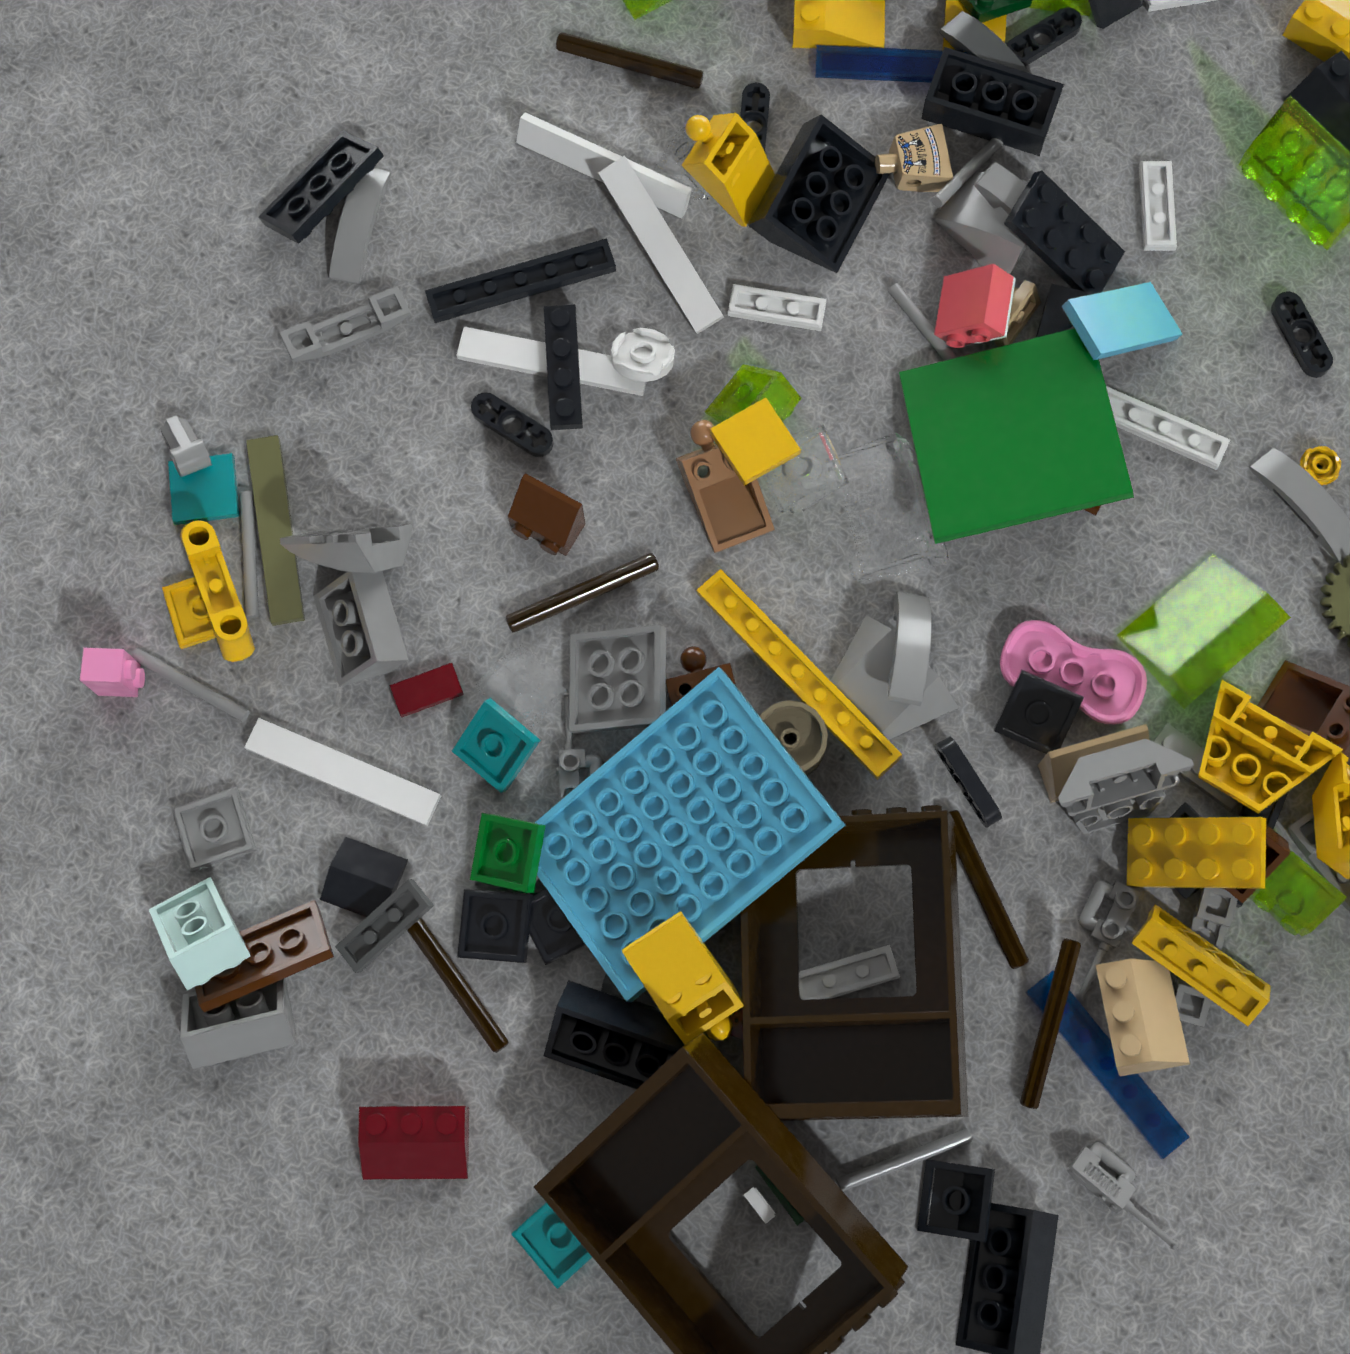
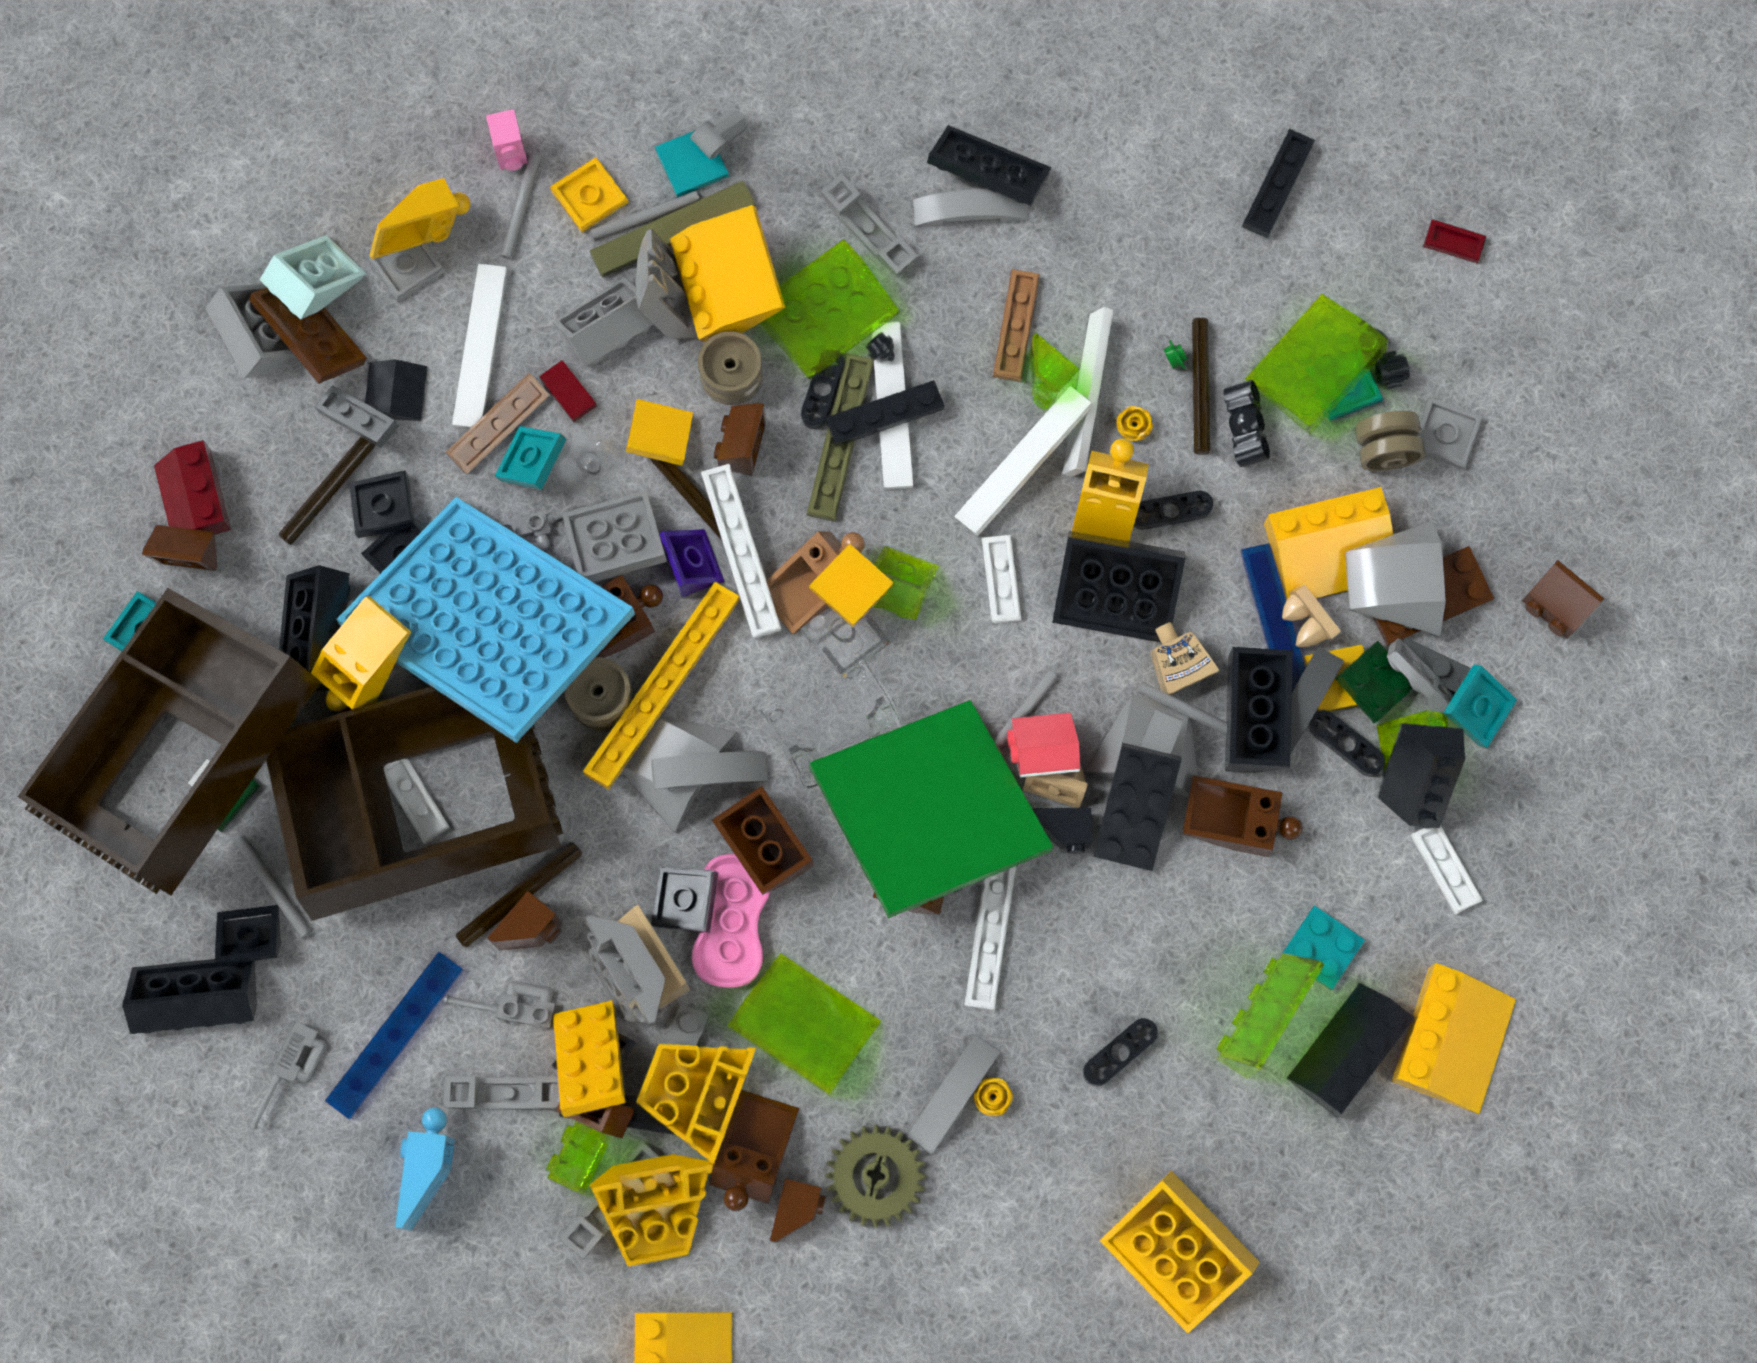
camera: 70 degrees right, 0 degrees up
yellow plate [180,520,255,662] -> none
black plate [425,238,616,323] -> none
green plate [470,813,546,893] -> none
white tile [611,328,675,382] -> none
black beam [935,736,1002,828] -> none
dark brown axle [1020,938,1081,1109] -> none
medium azure tile [1062,282,1182,360] -> none
tan slope [1096,959,1190,1076] -> none
yellow fence [1132,904,1271,1026] -> none
white tile [1139,161,1177,251] -> none
none -> reddish brown slope [142,525,217,571]
none -> yellow slope [369,178,471,260]
none -> medium azure slope [395,1107,455,1231]
none -> medium nougat tile [445,373,549,474]
none -> reddish brown slope [487,891,562,951]
none -> yellow tile [625,399,693,466]
none -> dark purple slope [659,529,725,597]
none -> yellow slope [670,205,786,342]
none -> dark tan wheel [698,332,763,405]
none -> white tile [701,464,781,639]
none -> reddish brown slope [712,786,815,895]
none -> clear neon green slope [760,239,900,380]
none -> olive tile [807,353,874,522]
none -> black plate [865,332,895,362]
none -> medium nougat tile [993,269,1040,382]
none -> clear neon green slope [1029,333,1080,410]
none -> yellow plate [1116,406,1153,441]
none -> green plate [1163,340,1187,370]
none -> reddish brown slope [1182,775,1303,857]
none -> black piece [1223,380,1270,467]
none -> teal plate [1280,905,1365,990]
none -> tan tile [1282,585,1341,647]

